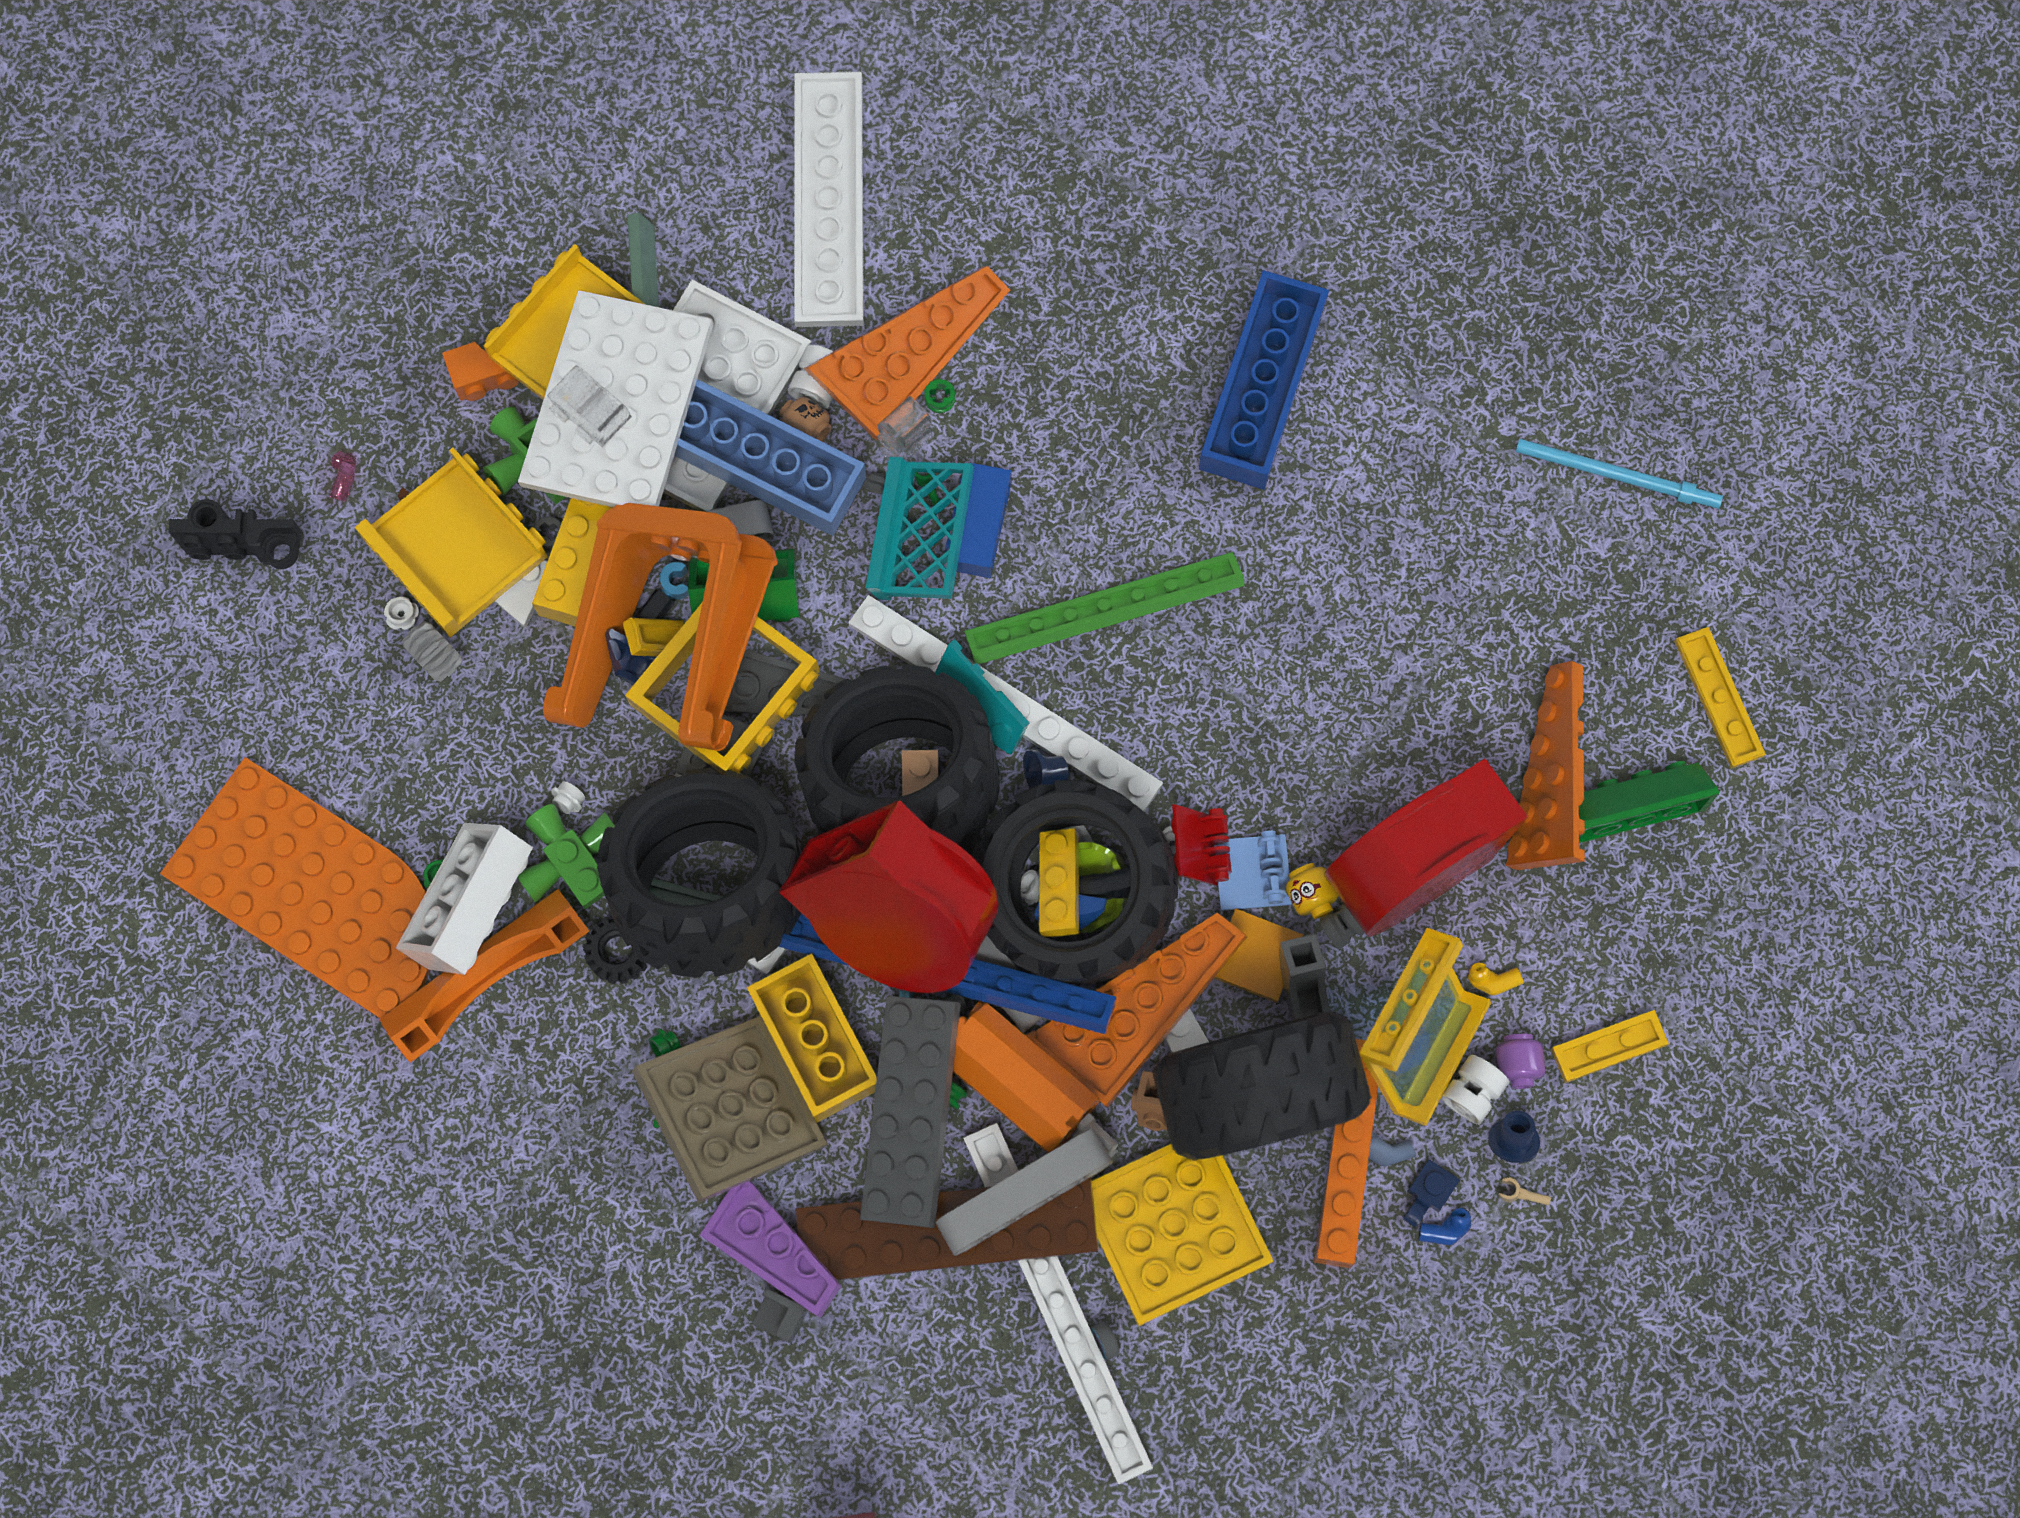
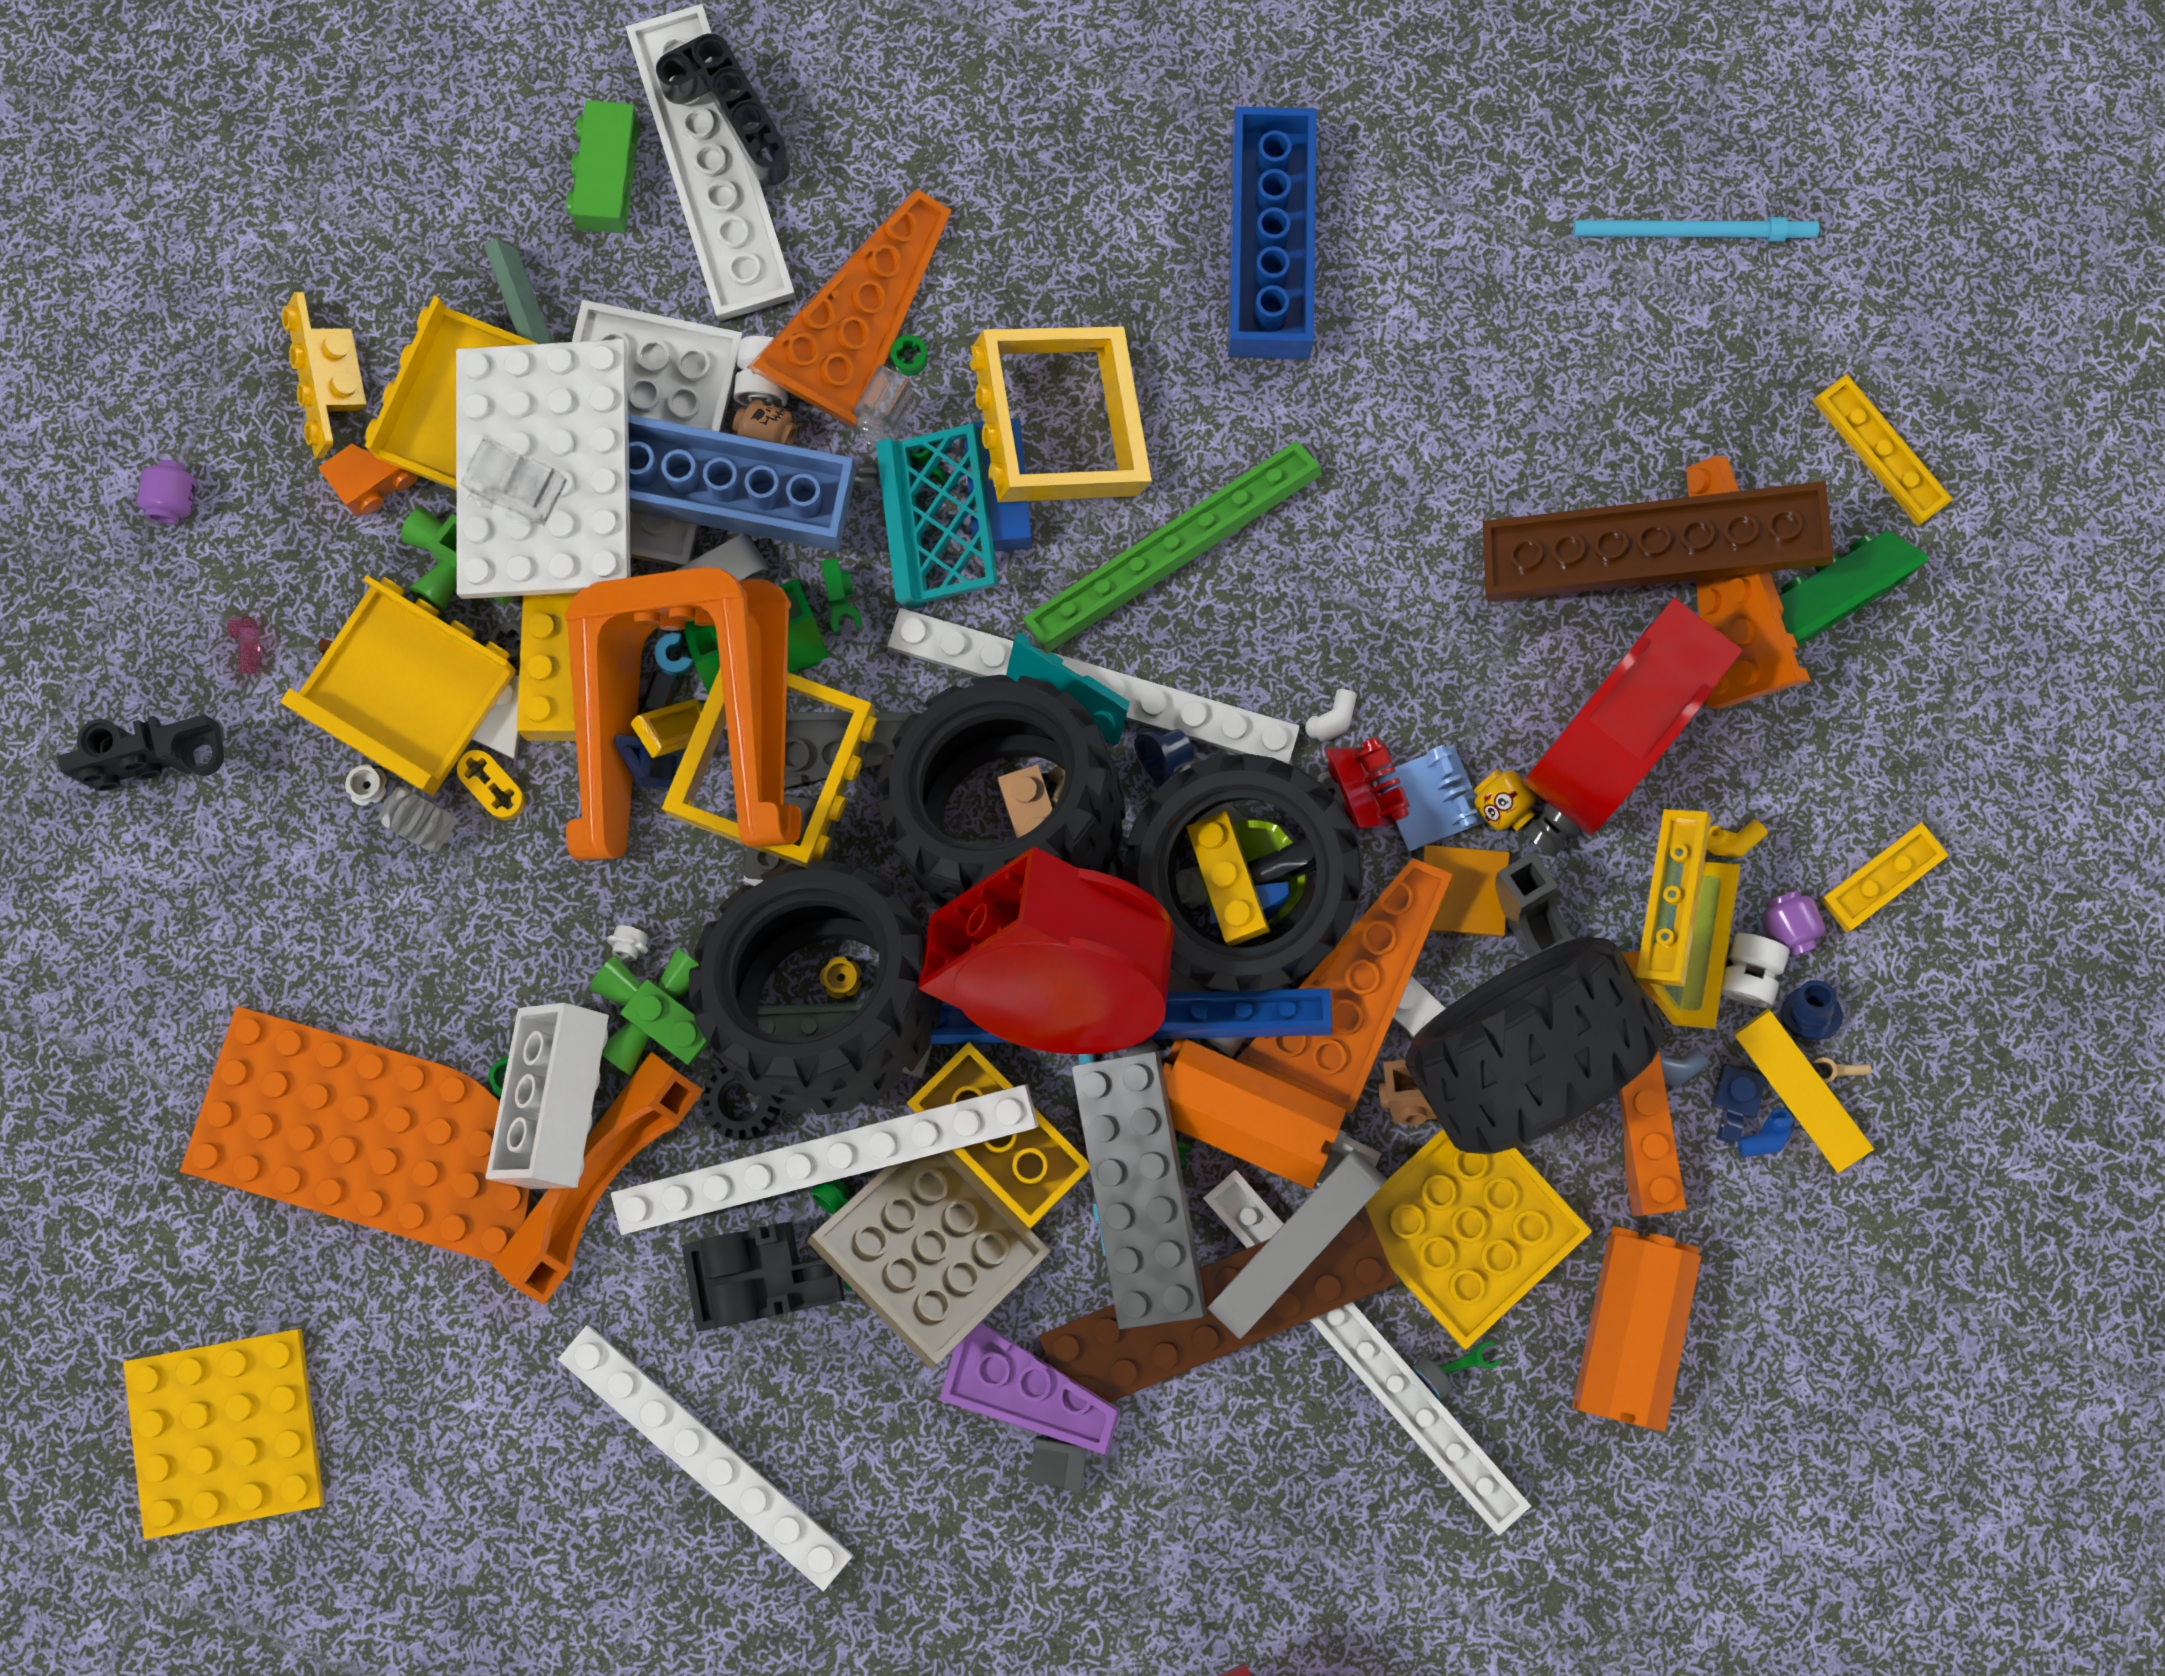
camera: 20 degrees left, 5 degrees up
none -> yellow plate [123,1329,325,1540]
none -> medium lavender head [136,460,197,524]
none -> yellow bracket [282,292,367,459]
none -> yellow beam [457,750,526,821]
none -> white plate [557,1325,853,1592]
none -> bright green brick [566,100,640,234]
none -> white plate [611,1084,1039,1235]
none -> black beam [656,33,790,185]
none -> black plate [681,1222,845,1332]
none -> yellow plate [820,957,862,999]
none -> green plate [821,558,863,636]
none -> yellow window [969,327,1152,503]
none -> white arm [1305,689,1357,741]
none -> green hand [1439,1341,1501,1375]
none -> reddish brown plate [1483,481,1834,602]
none -> orange brick [1571,1226,1701,1432]
none -> yellow tile [1733,1008,1874,1173]

